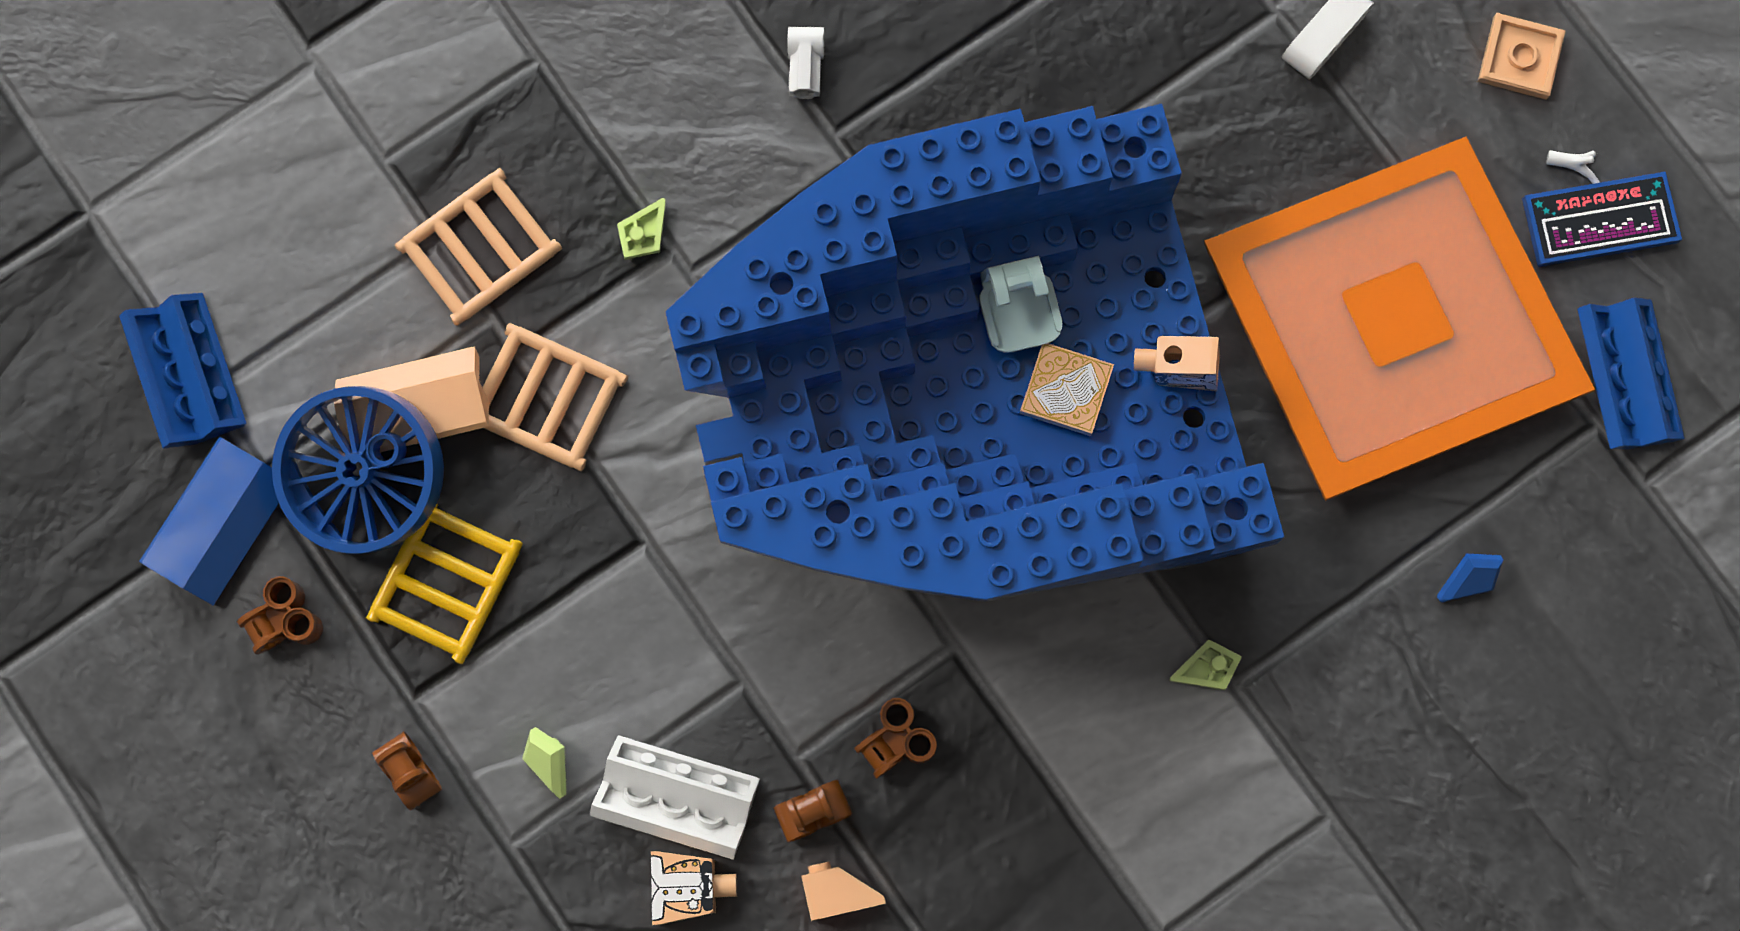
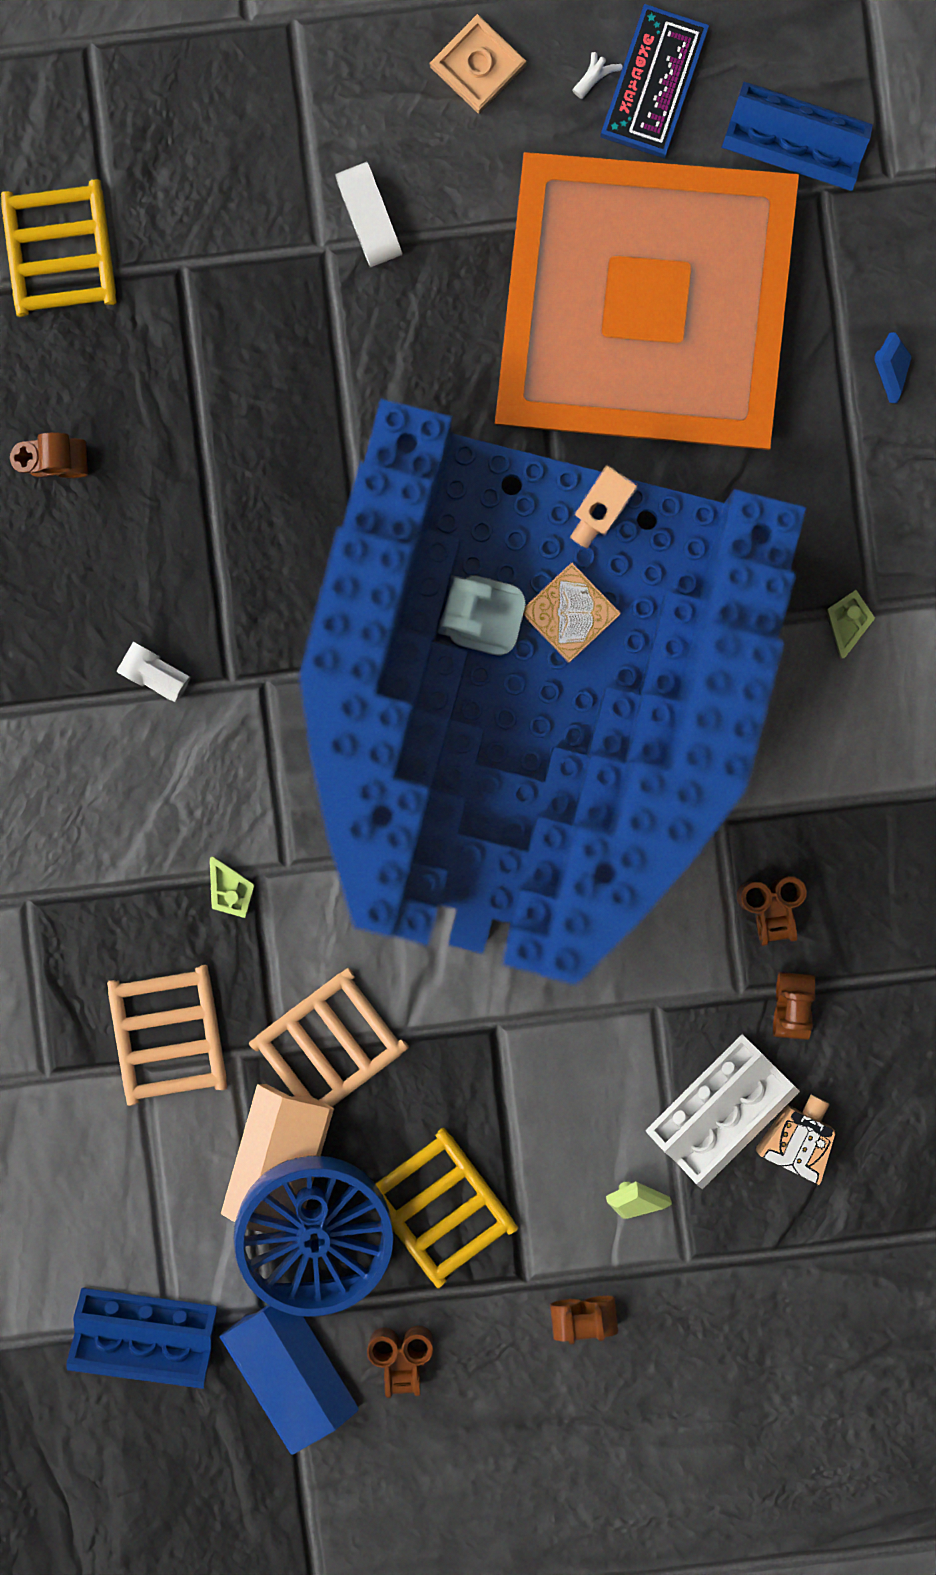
camera: 70 degrees left, 10 degrees up
light nougat slope [801,862,886,921] -> none

